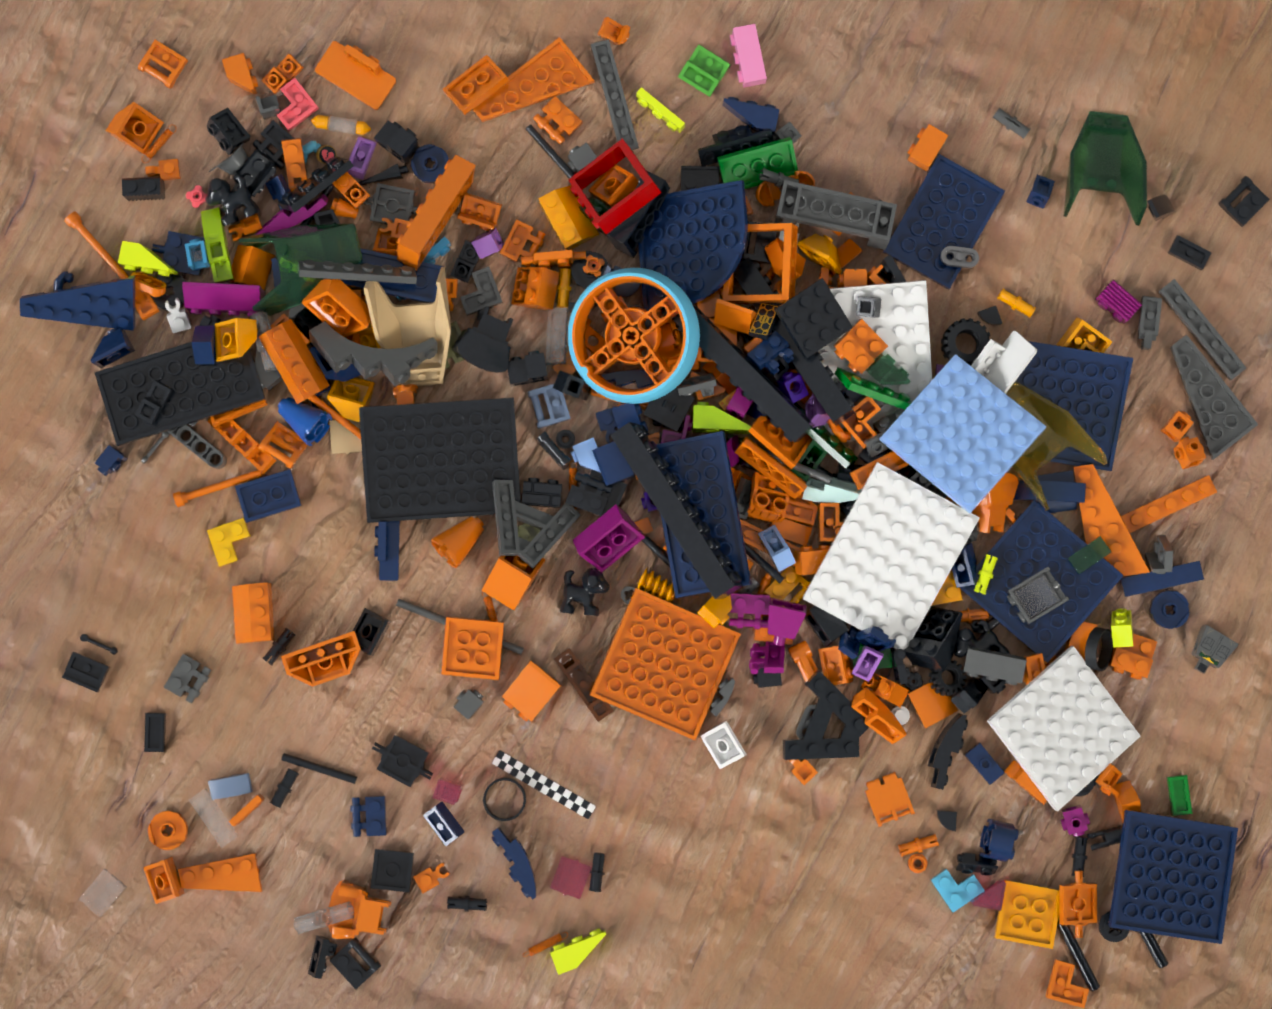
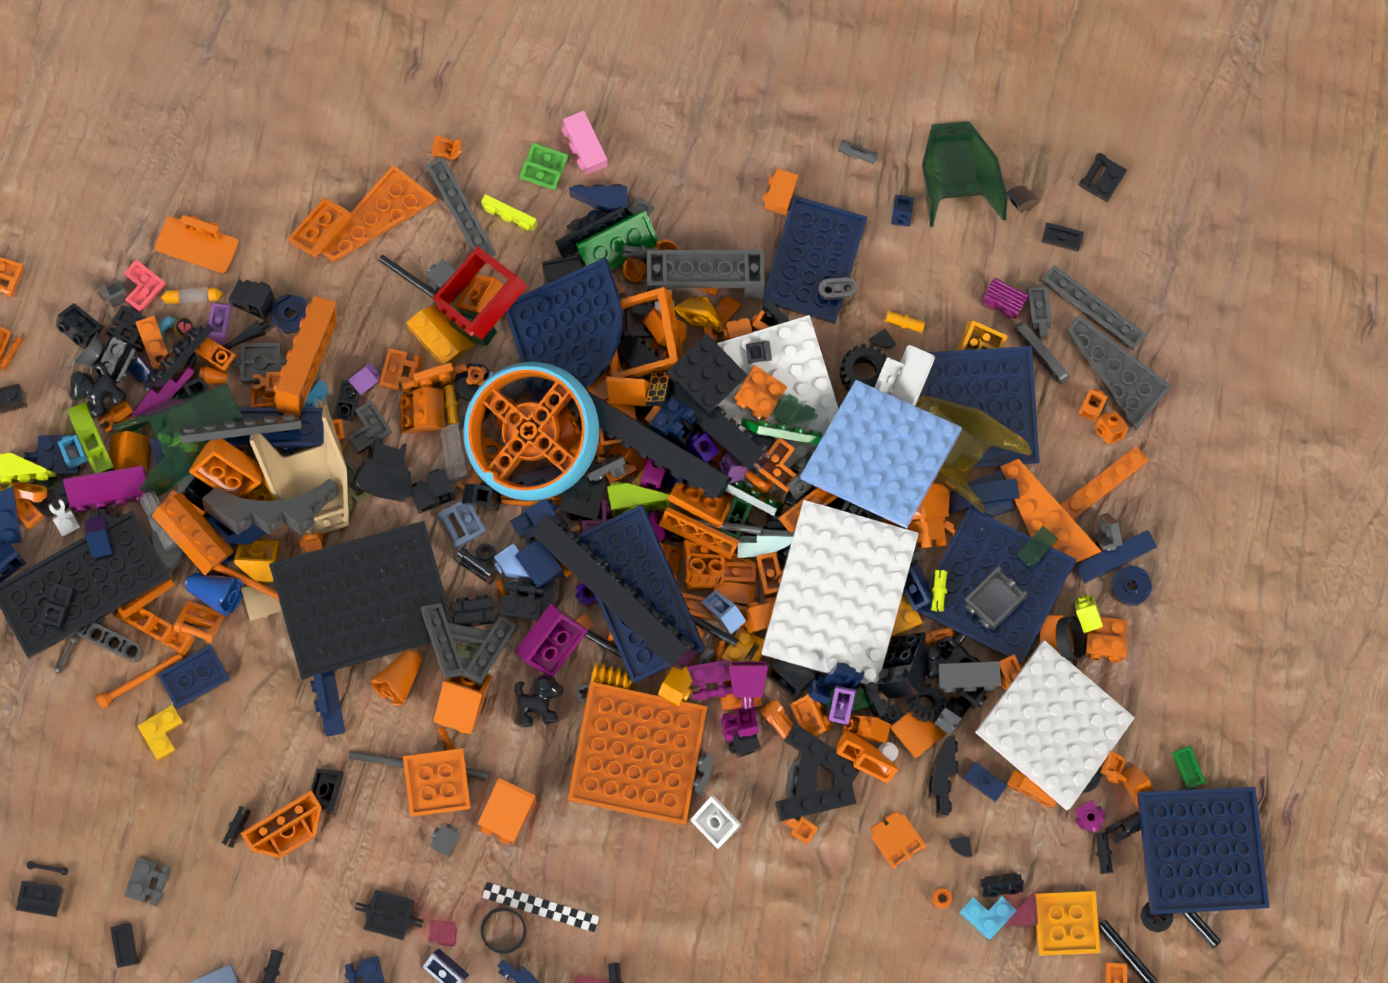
camera: 15 degrees left, 10 degrees down
dark blue brick [95,445,128,476] -> none
orange plate [145,159,181,181] -> none
coral plate [186,185,207,208] -> none
light orange slope [215,318,258,362] -> none
orange slope [222,53,259,94] -> none
orange slope [232,582,275,644] -> none
orange slope [261,54,304,94] -> none
black bar [282,753,357,784] -> none
orange bracket [457,193,502,231] -> none
orange plate [533,96,583,145] -> none
reddish brown slope [554,648,614,722] -> none
black wedge [606,171,670,258] -> none
dark grey plate [735,477,752,519] -> none
orange pin [898,834,939,857] -> none
dark blue brick [980,819,1019,862] -> none
orange plate [1059,870,1097,938] -> none
dark grey torso [1192,625,1239,674] -> none
none -> dark grey beam [1013,321,1070,385]

